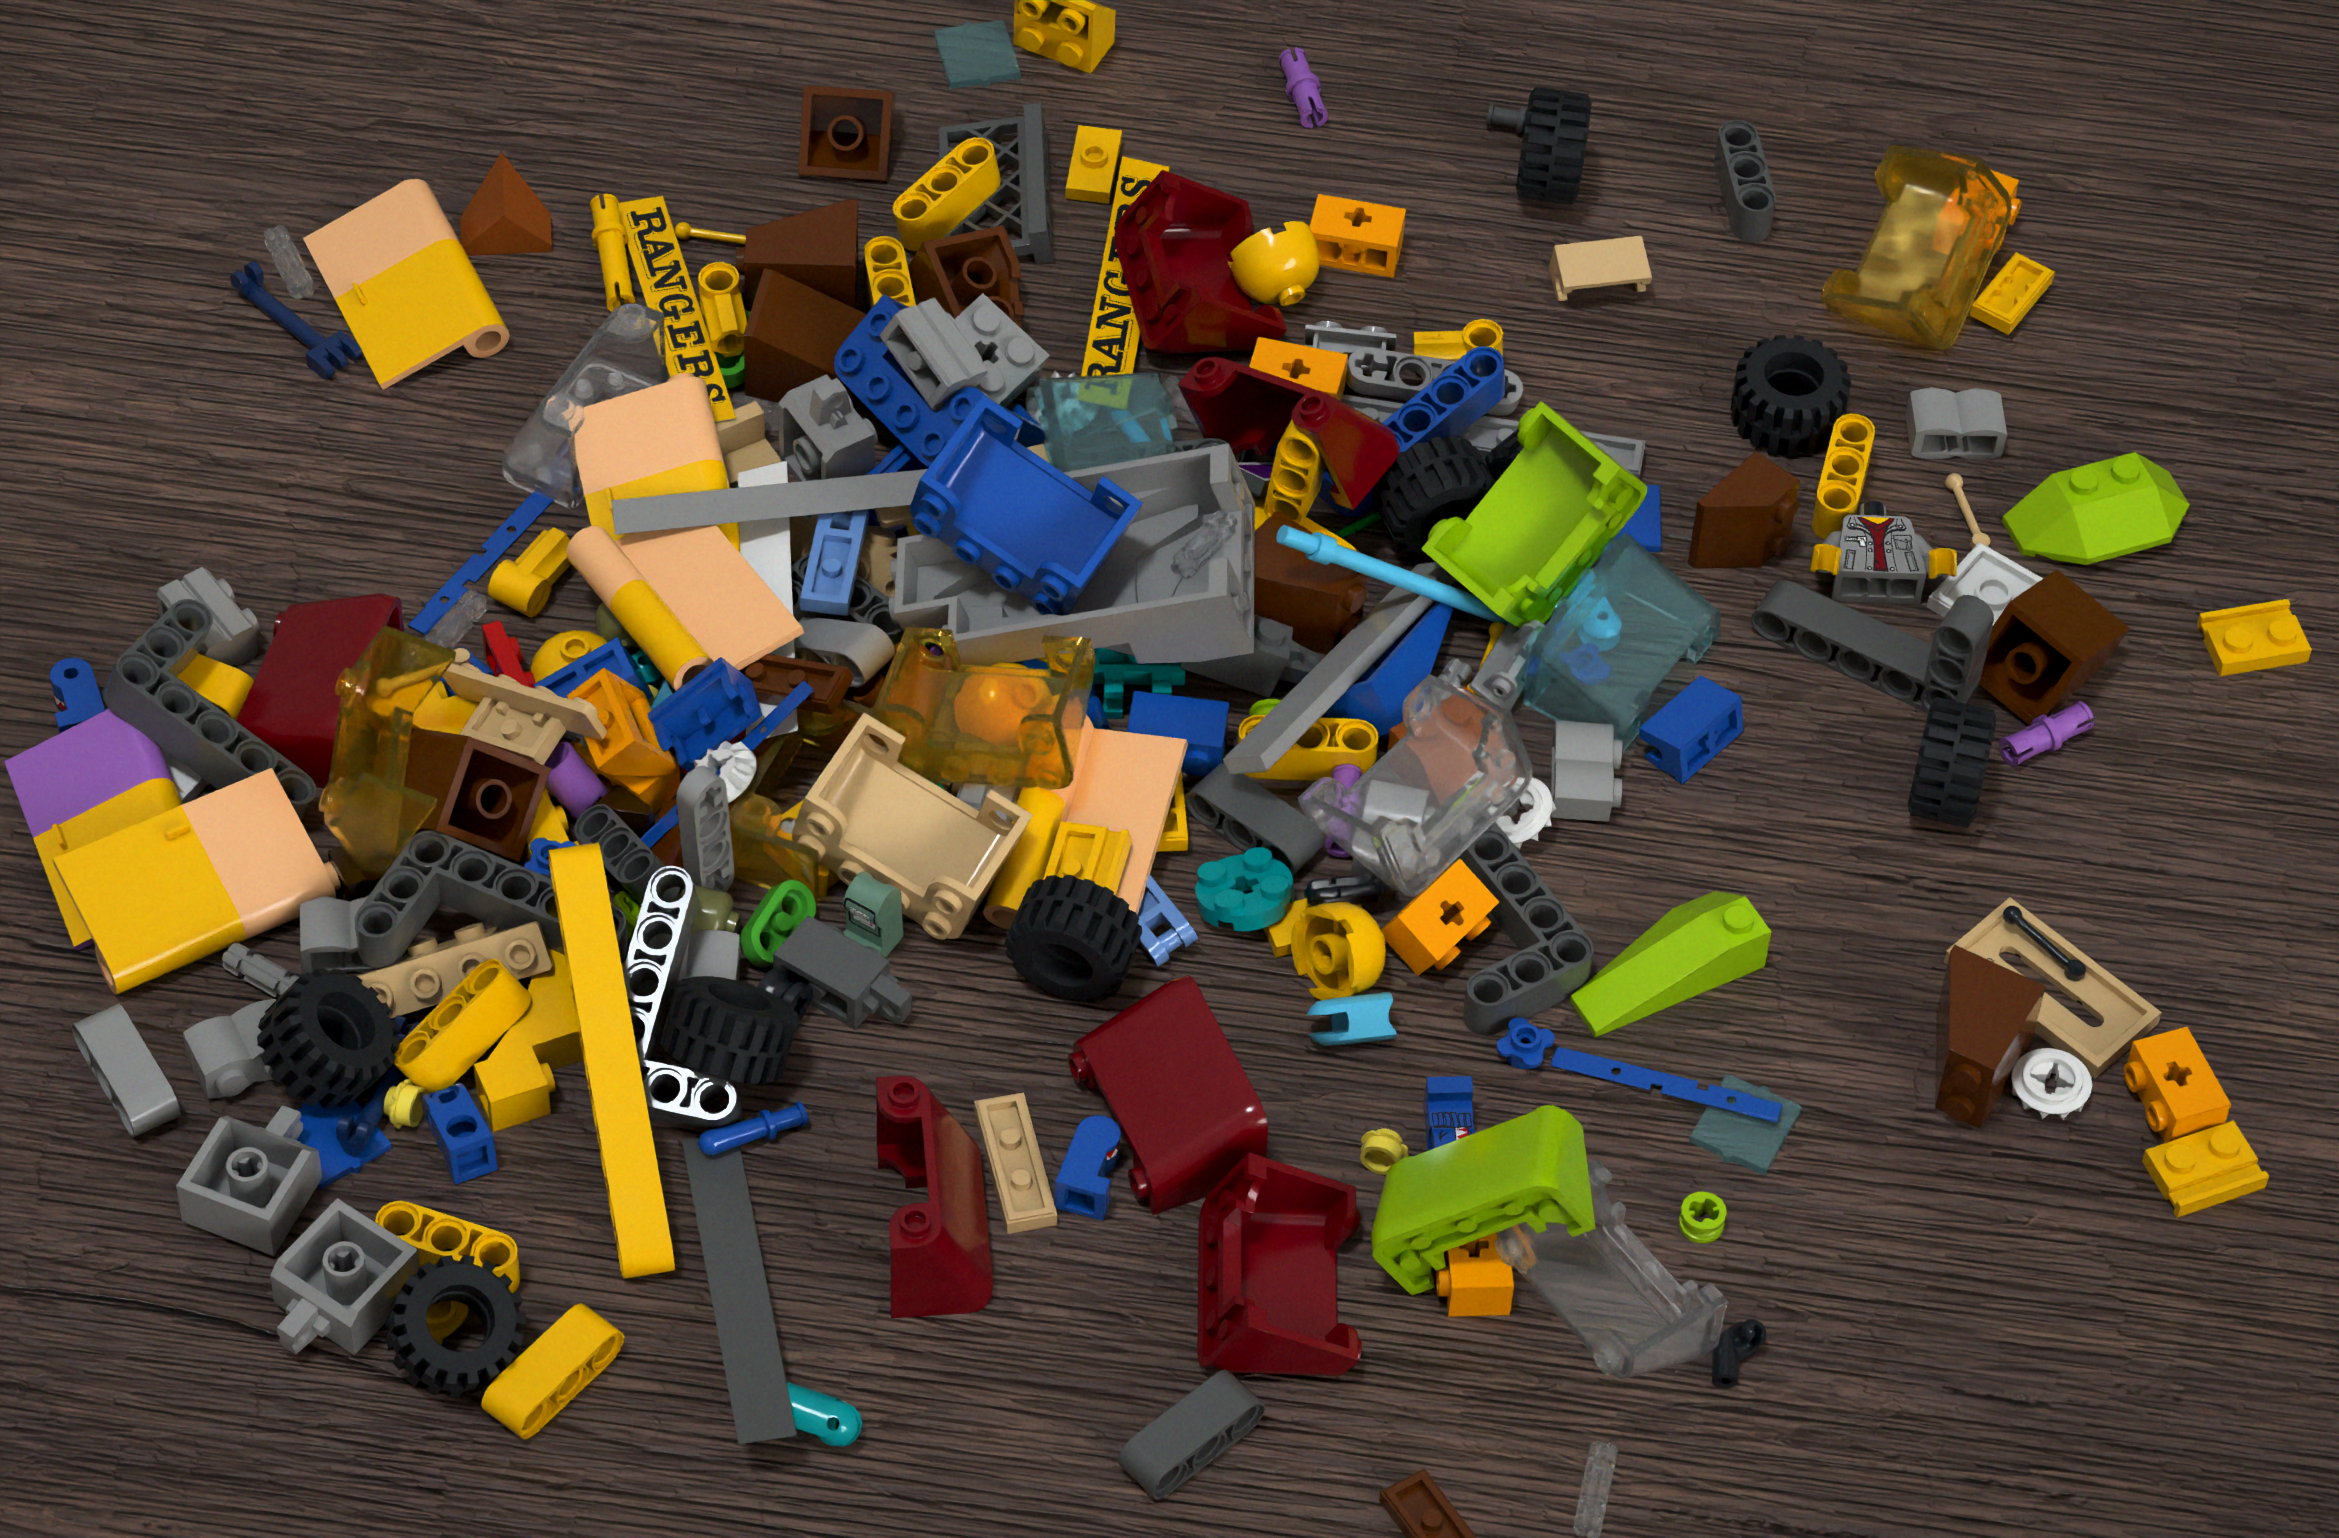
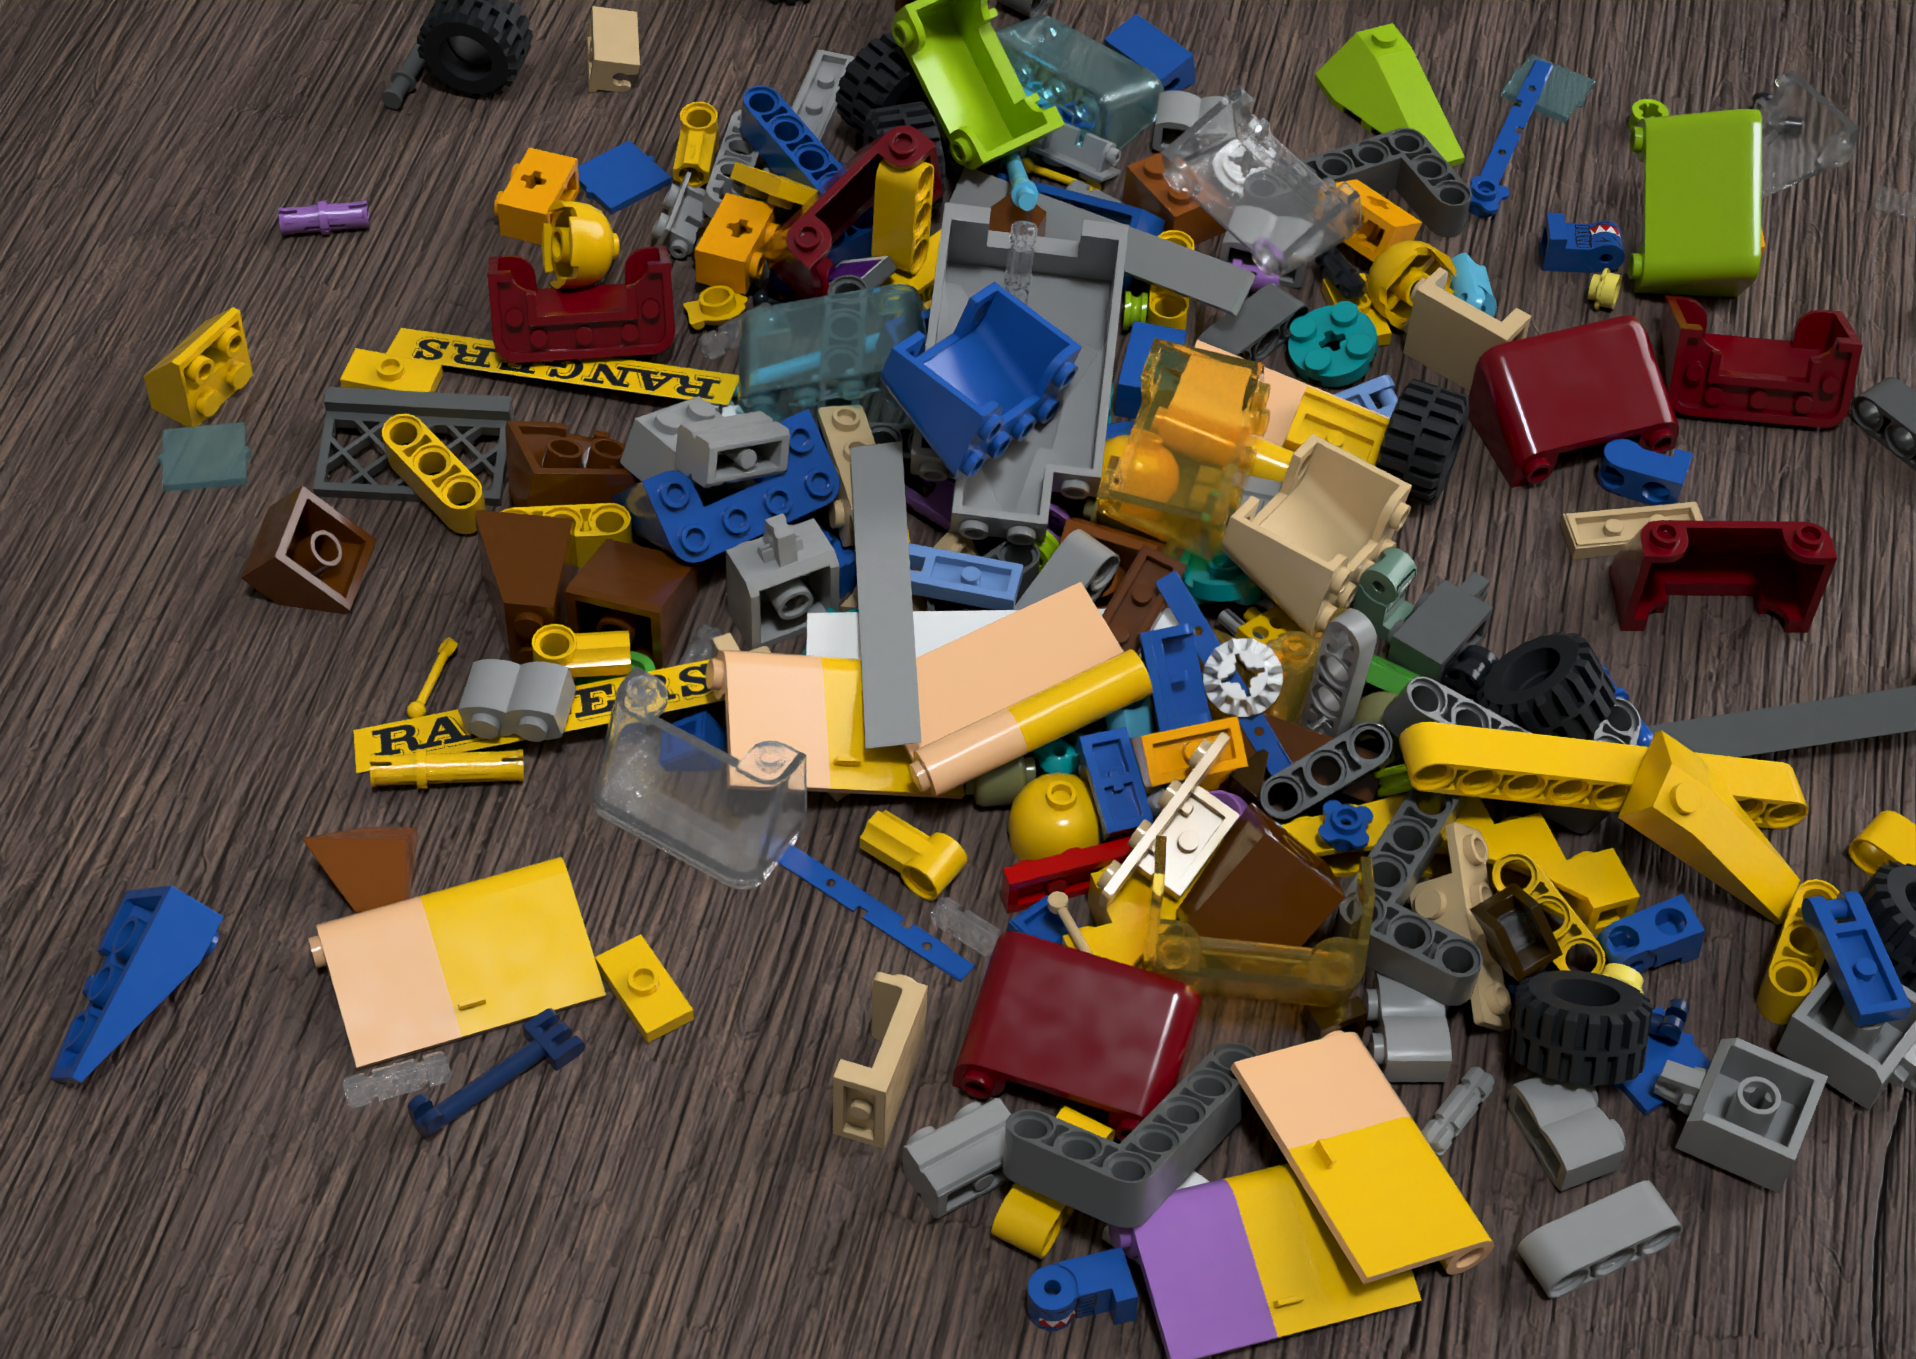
camera: 85 degrees left, 0 degrees up
none -> blue wedge [50,885,224,1083]
none -> light grey brick [458,659,576,742]
none -> blue piece [578,140,671,215]
none -> yellow plate [595,934,694,1043]
none -> yellow plate [730,162,818,210]
none -> tan panel [833,972,928,1149]
none -> tan panel [1403,267,1531,391]
none -> dark brown window [1469,883,1563,981]
none -> yellow wedge [1618,730,1800,924]
none -> blue plate [1801,891,1912,1027]

